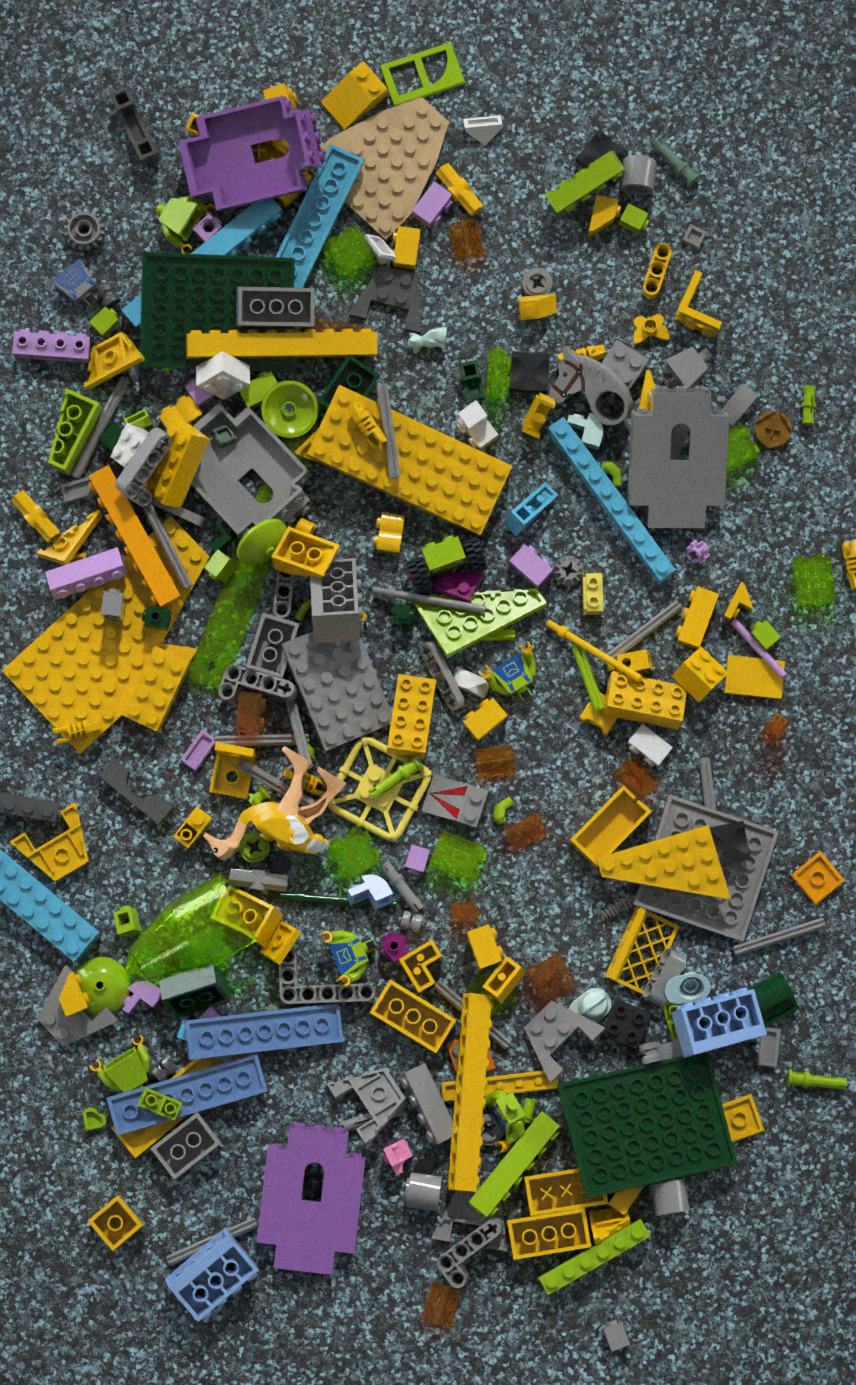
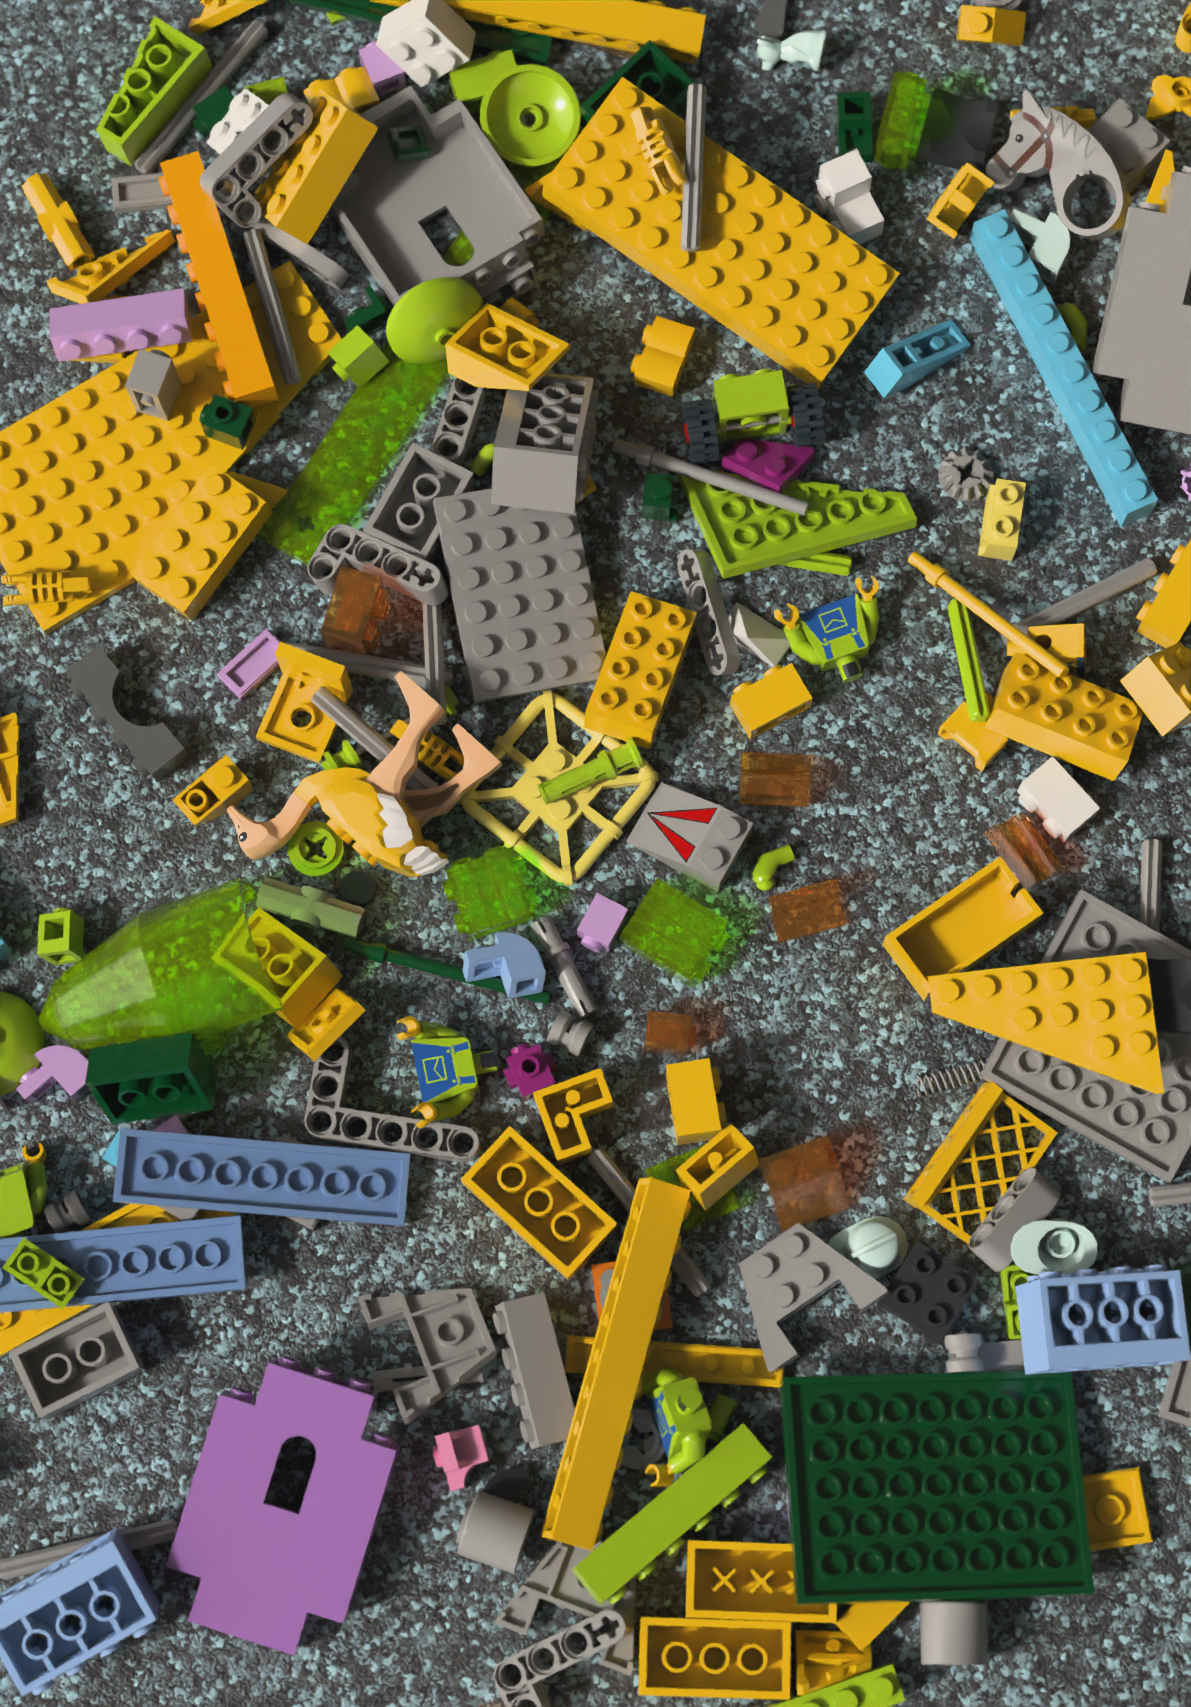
camera: 15 degrees right, 5 degrees down
lavender brick [509,544,553,589] -> none

